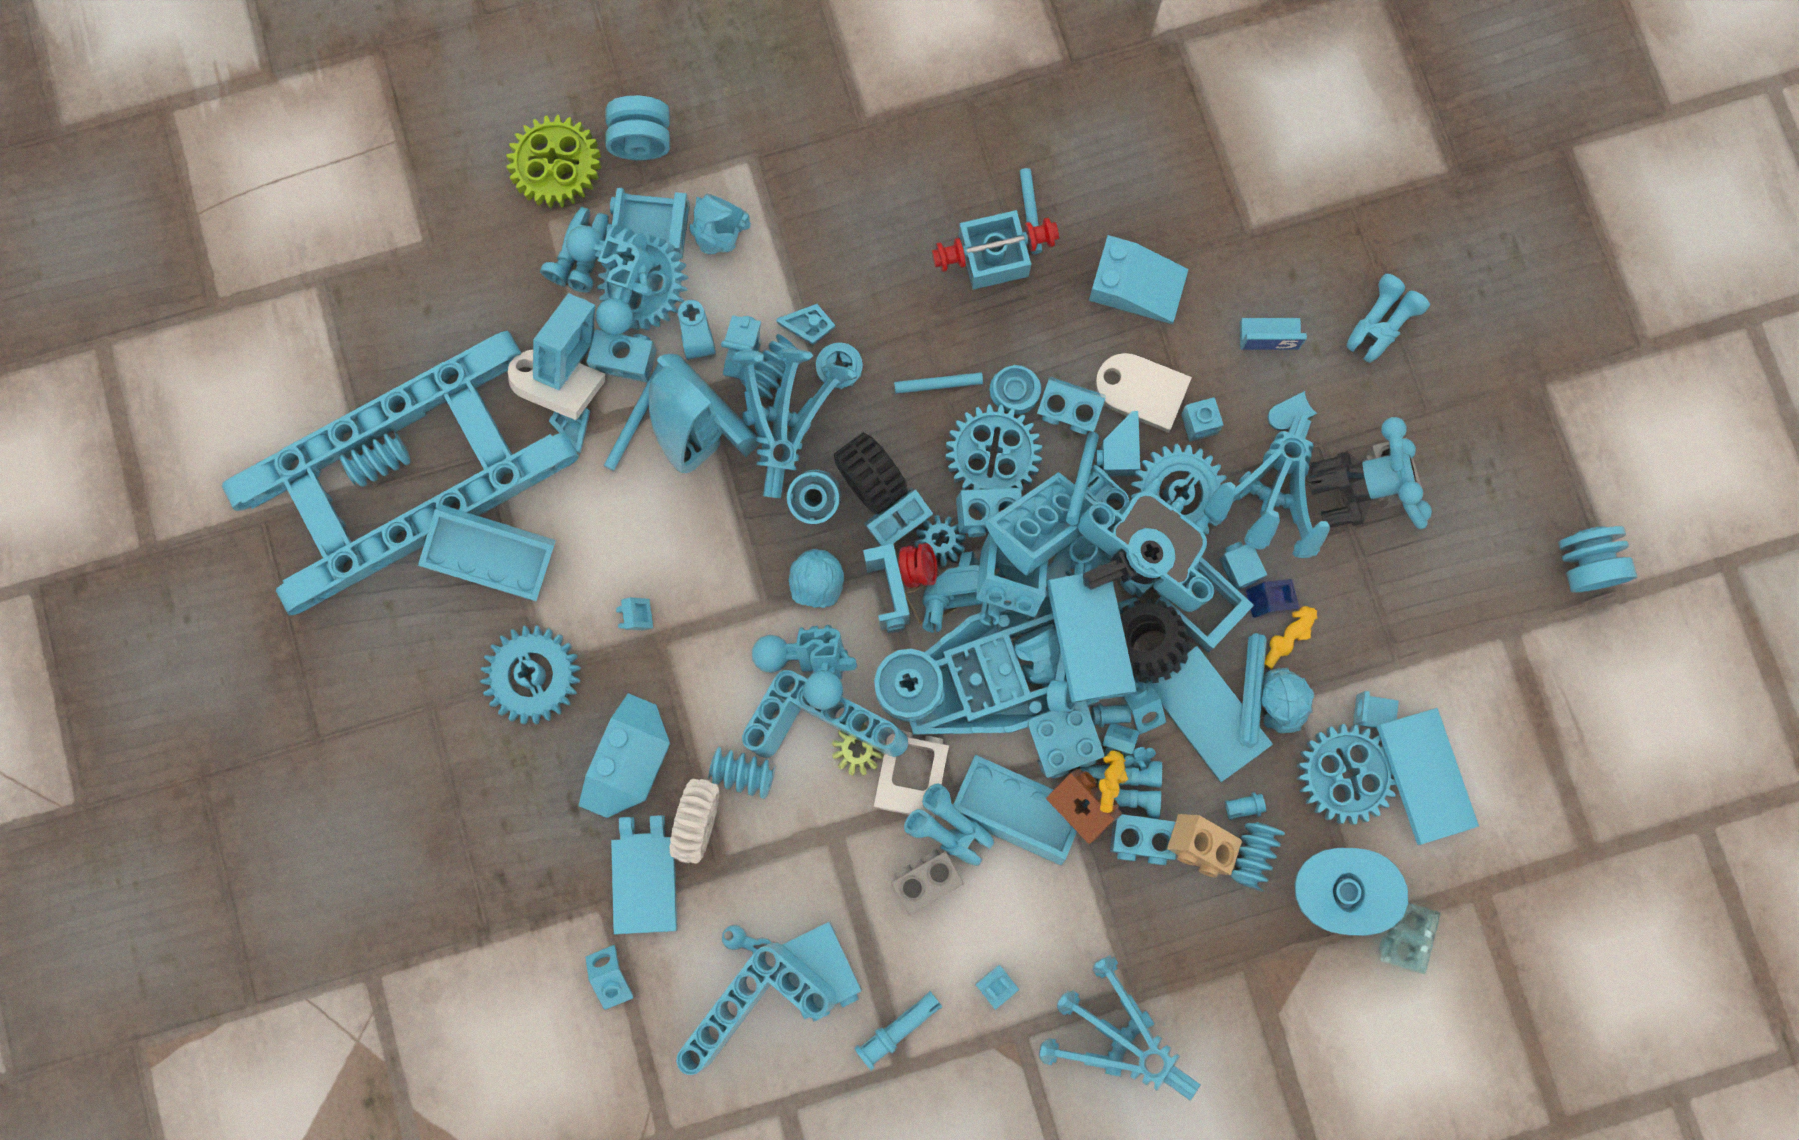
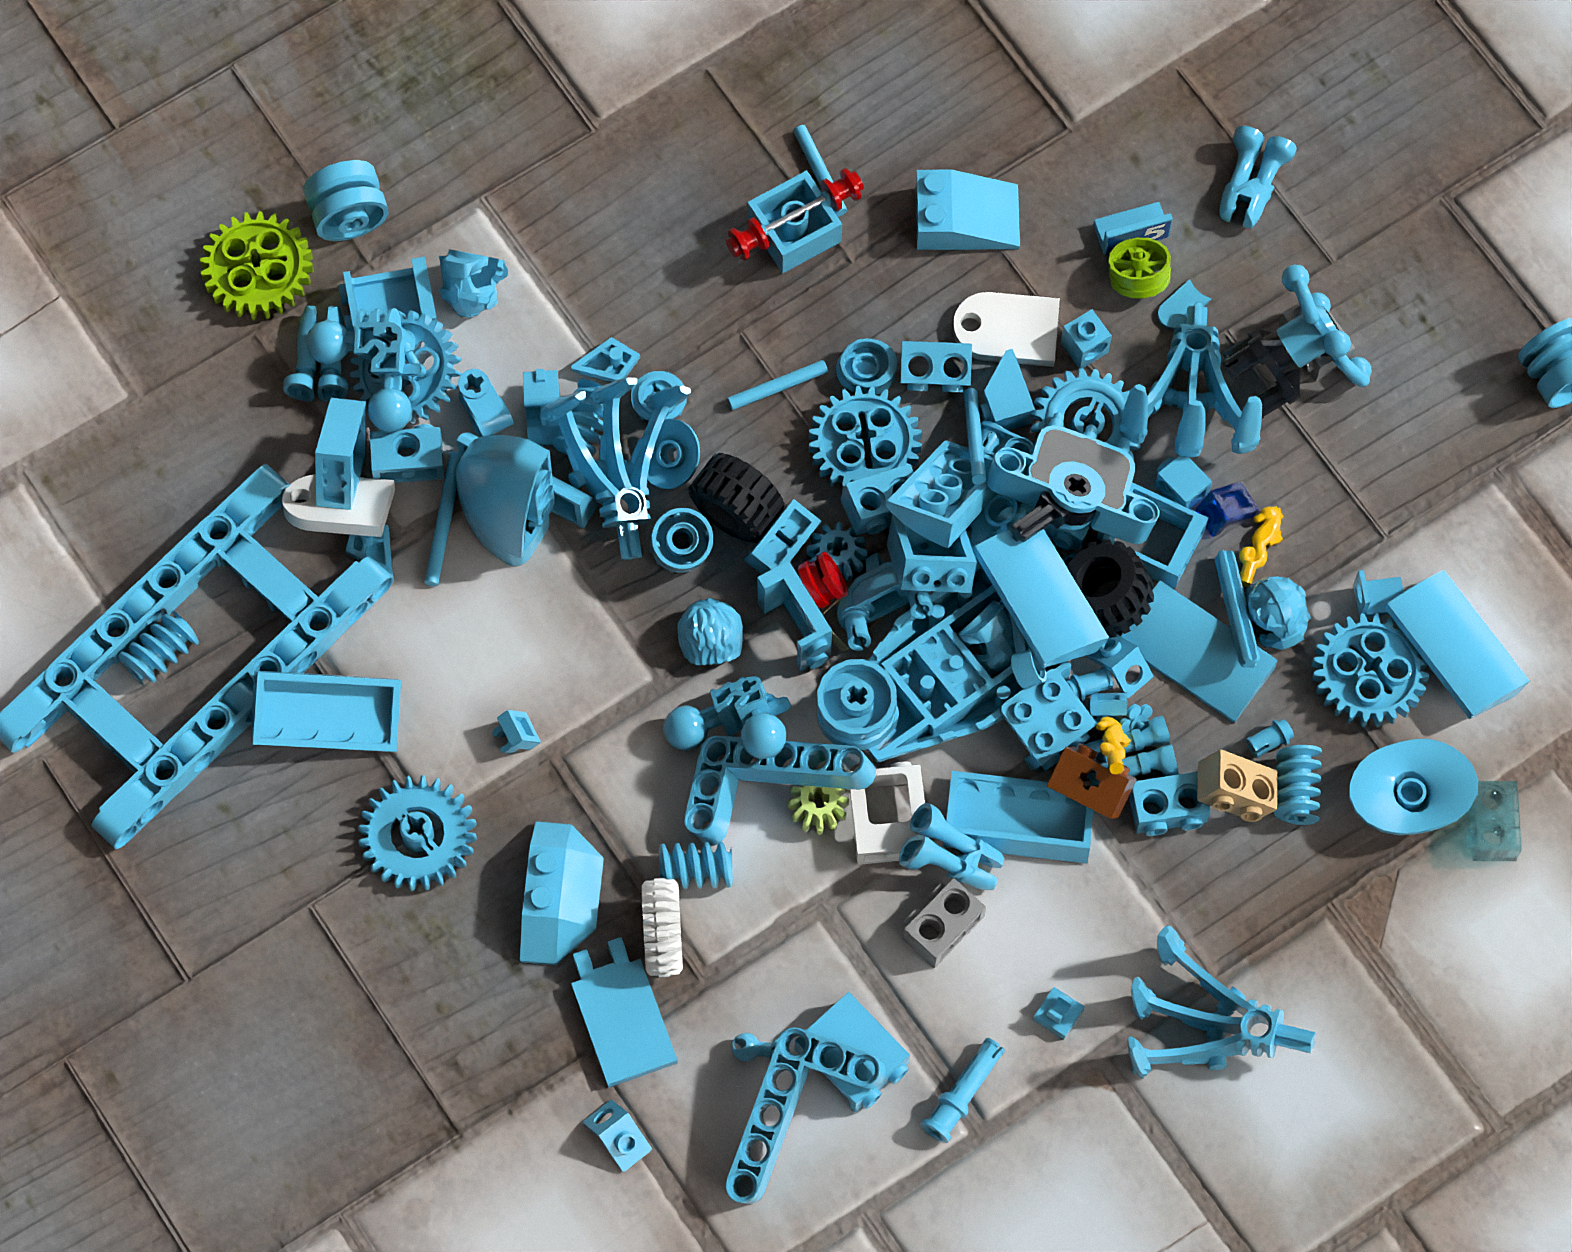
camera: 20 degrees left, 10 degrees down
none -> medium azure dish [647,419,700,489]
none -> lime wheel [1108,237,1171,299]

